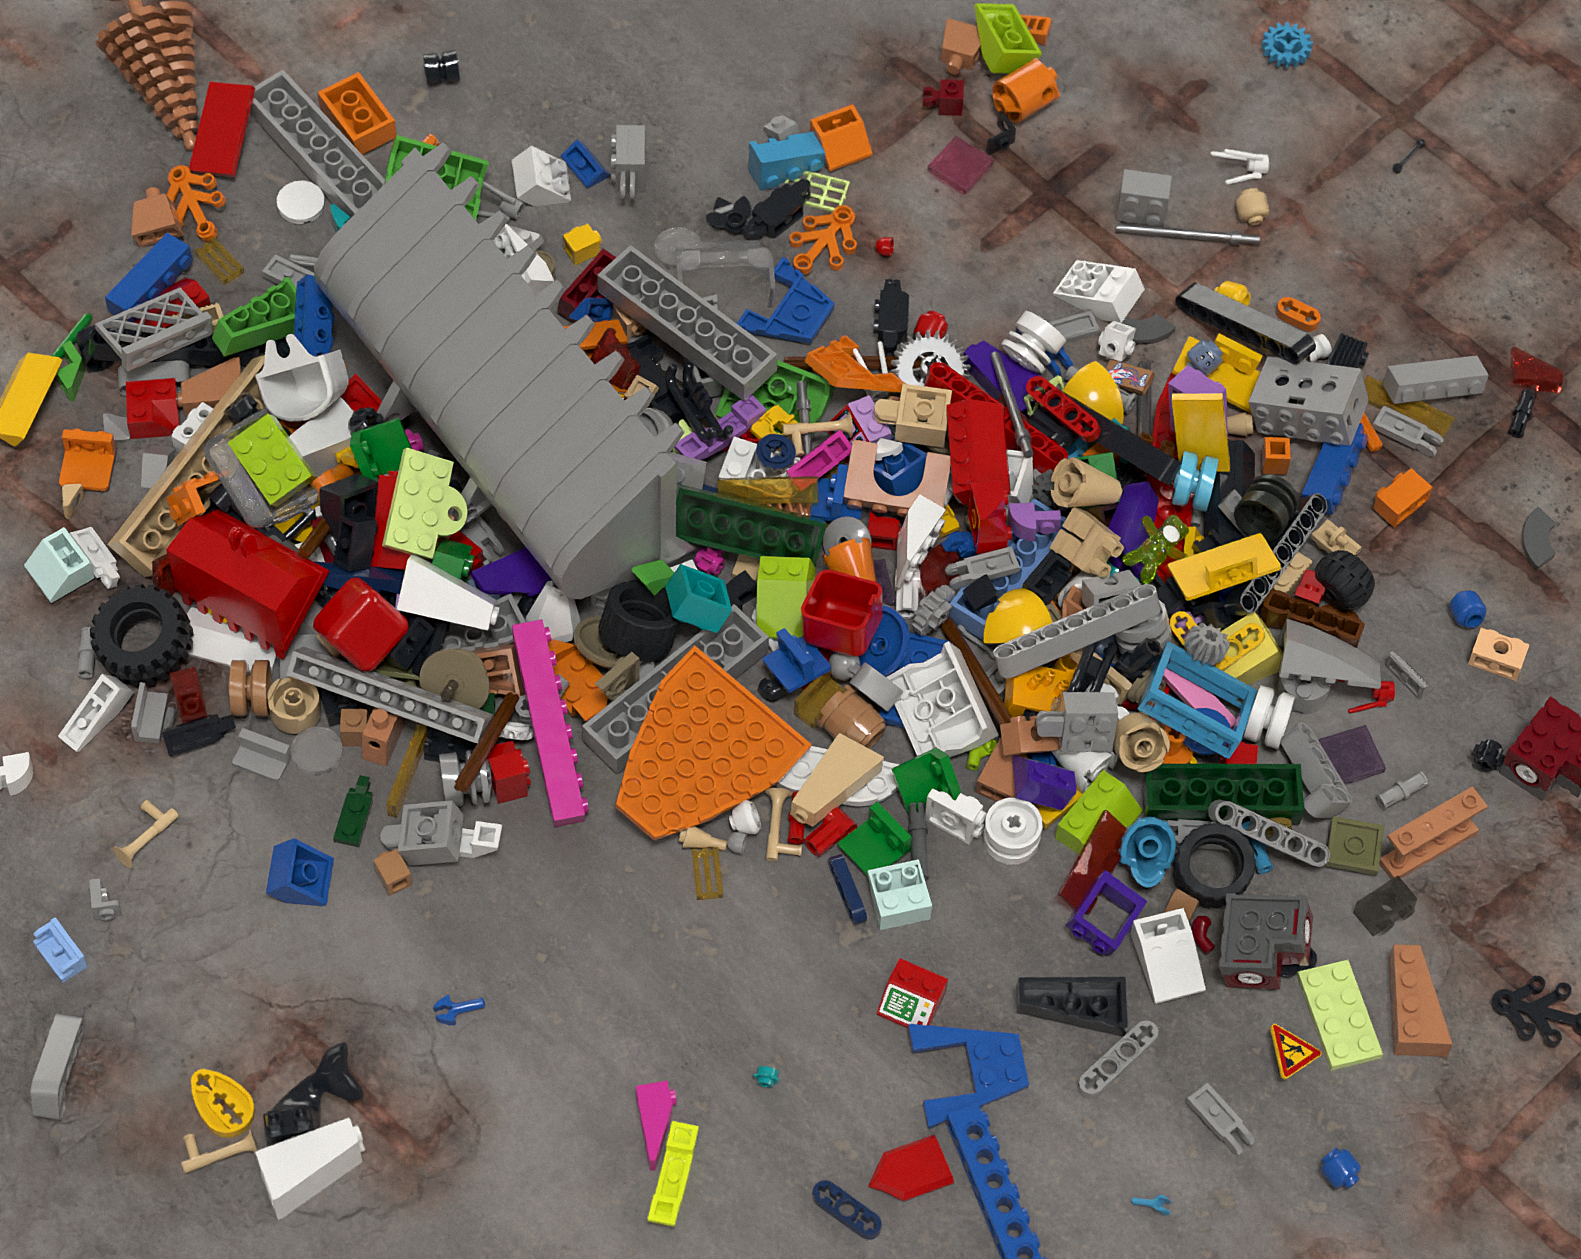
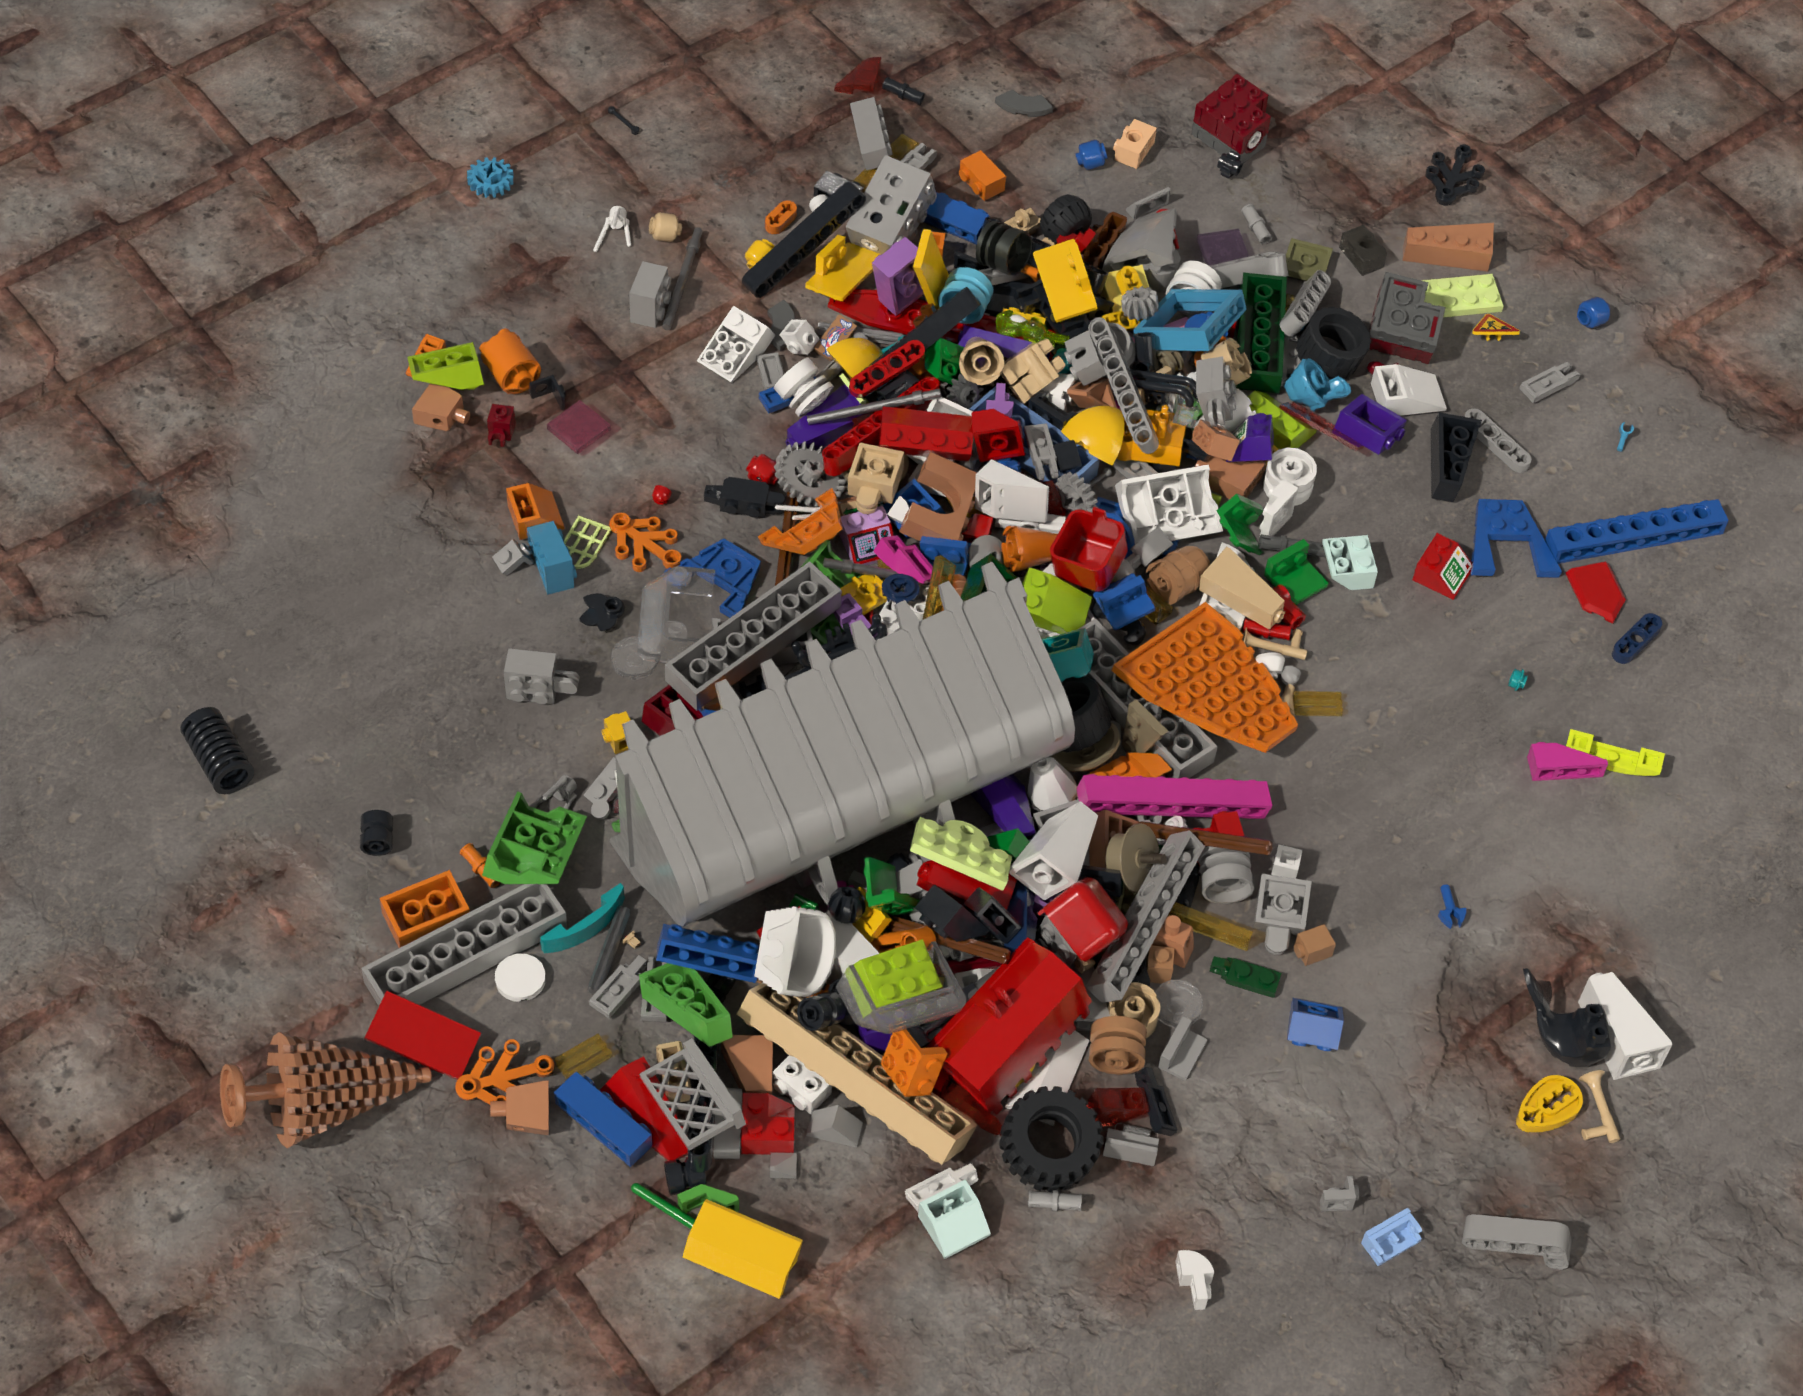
camera: 85 degrees left, 5 degrees down
white slope [58,674,134,752] -> none
orange bracket [59,429,117,491] -> none
tan slope [62,484,84,519] -> none
tan piece [113,800,179,868] -> none
white slope [512,146,571,207] -> none
blue slope [561,139,610,189] -> none
black hinge [742,178,811,242] -> none
tan piece [782,412,853,457] -> none
dark blue beam [828,854,867,925] -> none
reddish brown axle [940,617,1013,725] -> none
medium nougat slope [1164,889,1200,922] -> none
sand blue head [1187,340,1224,376] -> none
nougat fence [1379,786,1488,883] -> none

